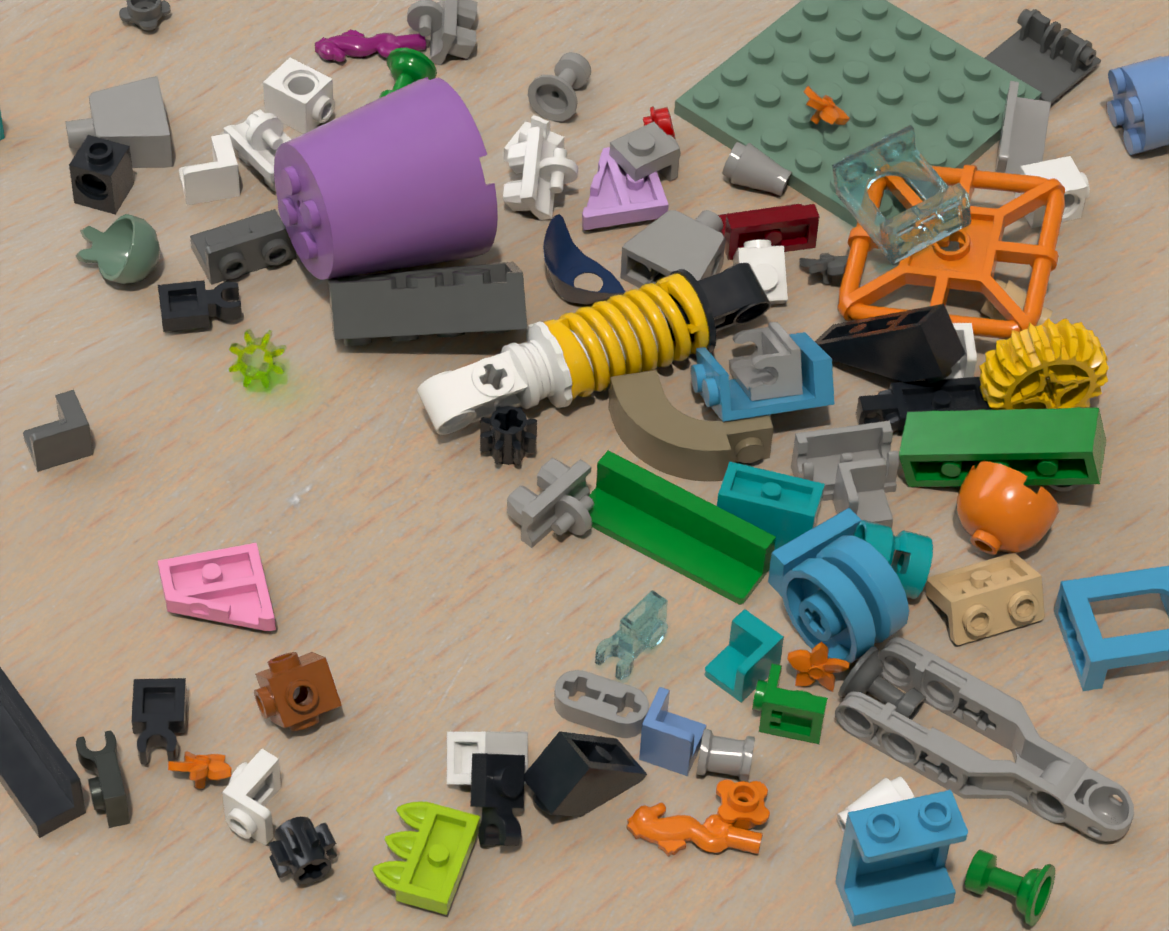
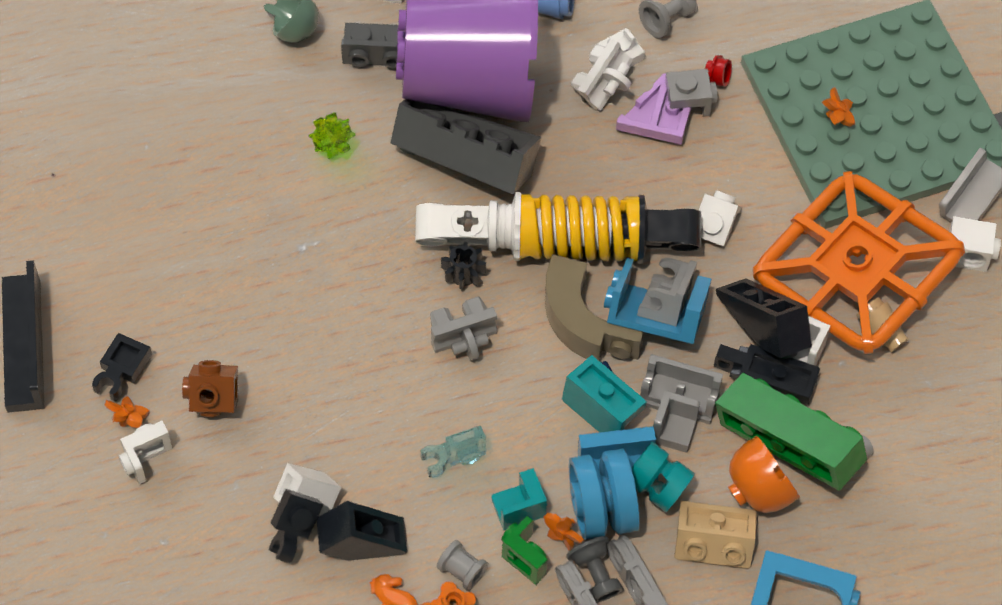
camera: 30 degrees right, 10 degrees up
dark grey panel [23,390,93,472] -> none
pearl dark grey plate [76,730,130,828] -> none
black plate [158,280,242,332] -> none
bright pink wing [158,543,276,631] -> none
black gear [268,817,337,884] -> none
lime plate [372,801,480,915] -> none
dark blue piece [543,214,626,305] -> none
light grey beam [554,670,649,738] -> none
green panel [588,450,776,605] -> none
light grey torso [620,210,726,288] -> none
medium blue panel [639,687,707,776] -> none
dark red panel [718,204,820,260] -> none
light grey cone [722,142,792,196] -> none
dark grey plant [800,253,848,284] -> none
clear light blue panel [832,125,971,265] -> none
yellow gear [979,318,1109,410] -> none

